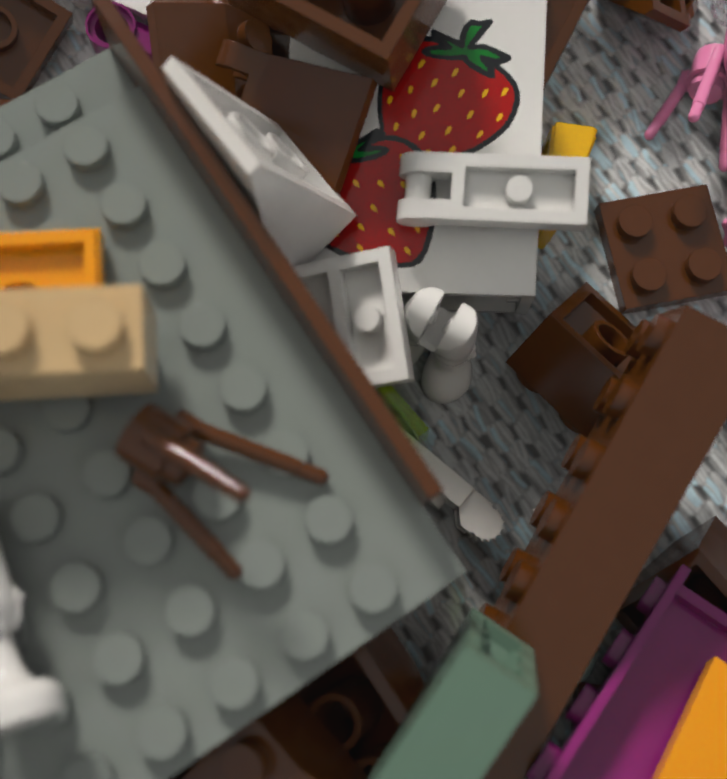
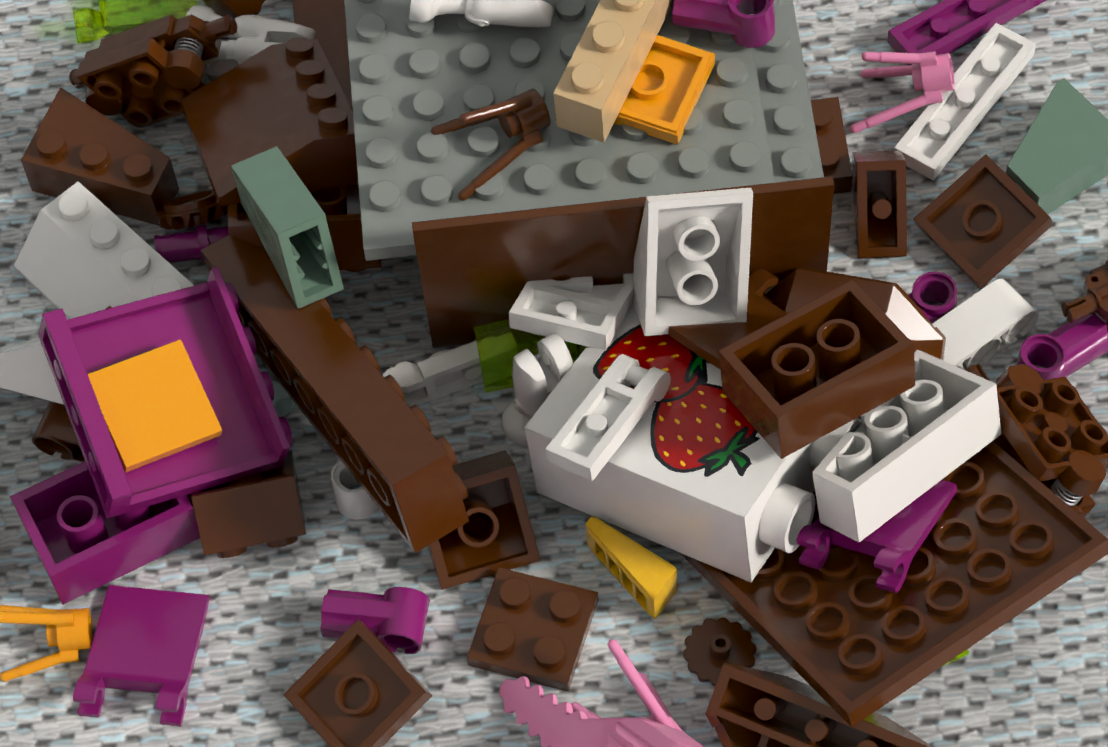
camera: 125 degrees right, 20 degrees down
none -> reddish brown piece [683,617,756,686]

